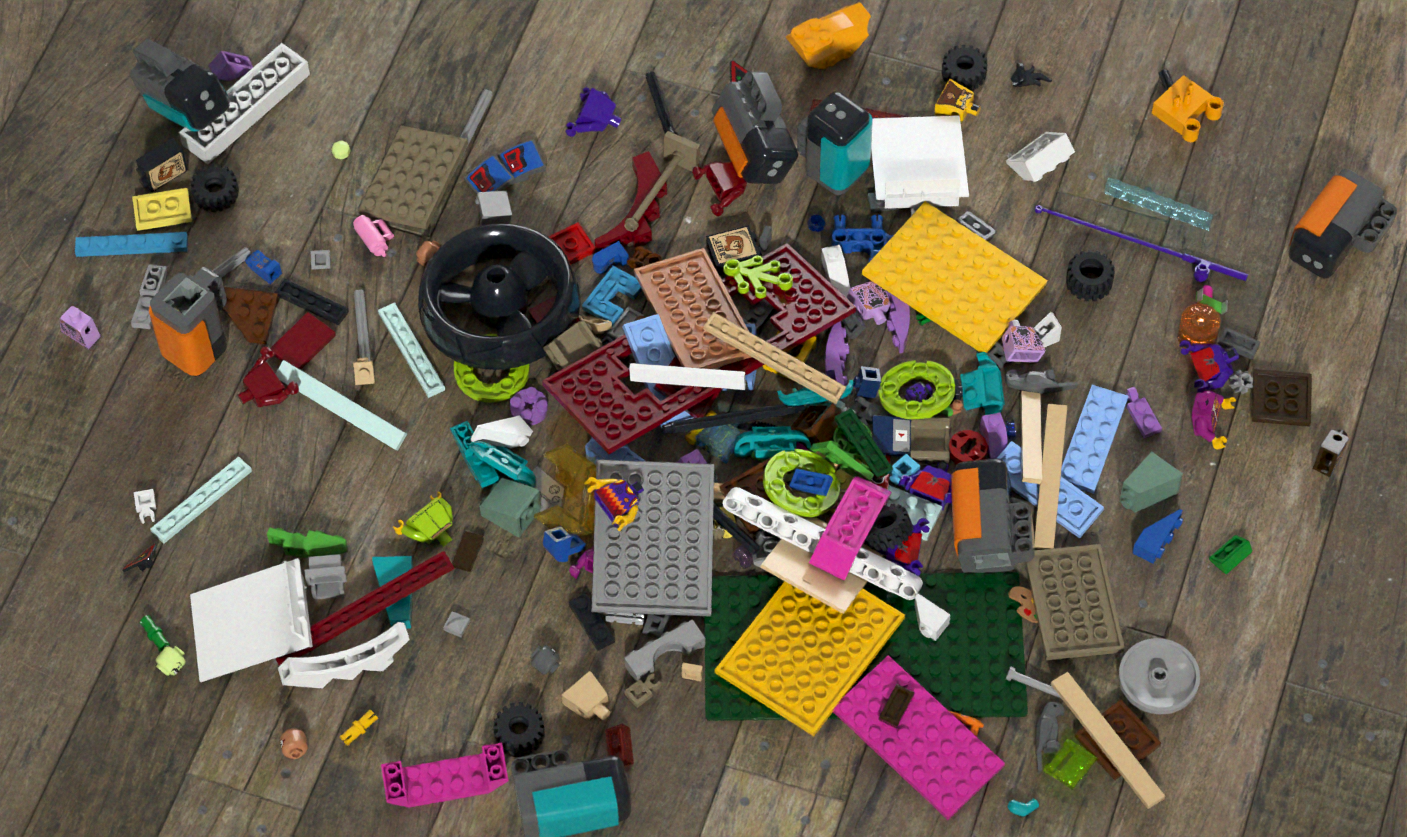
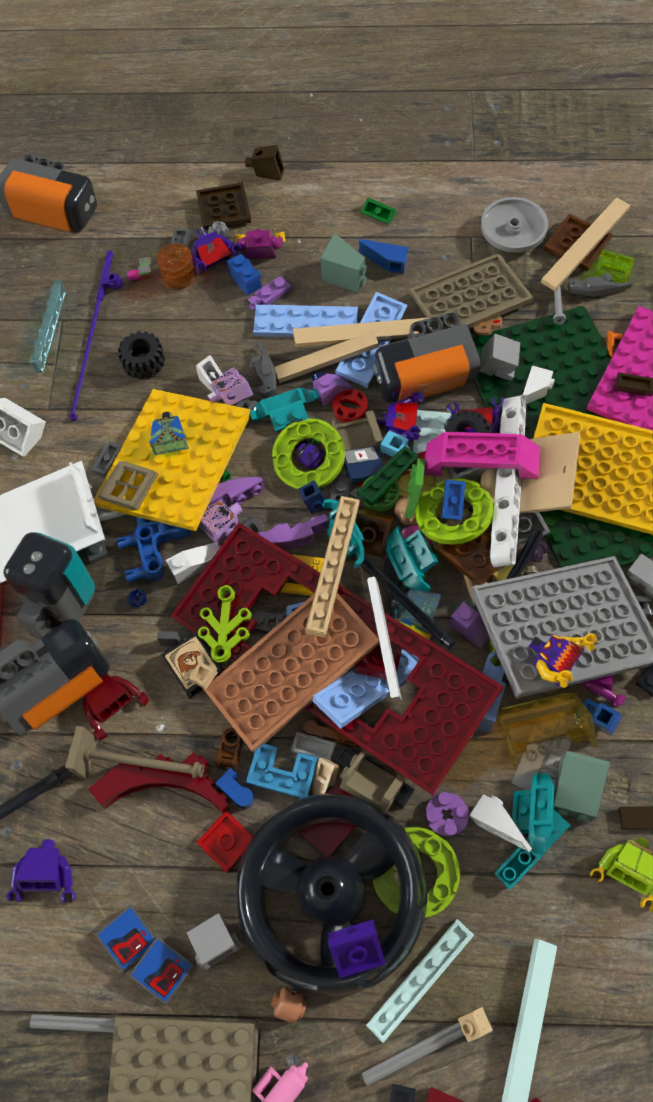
camera: 105 degrees left, 5 degrees up
none -> dark tan piece [98,461,159,510]
none -> clear light blue torso [150,412,189,455]
none -> tan tile [188,662,218,689]
none -> blue brick [227,254,261,296]
none -> dark purple bracket [328,920,386,979]
none -> light grey plate [479,334,520,381]

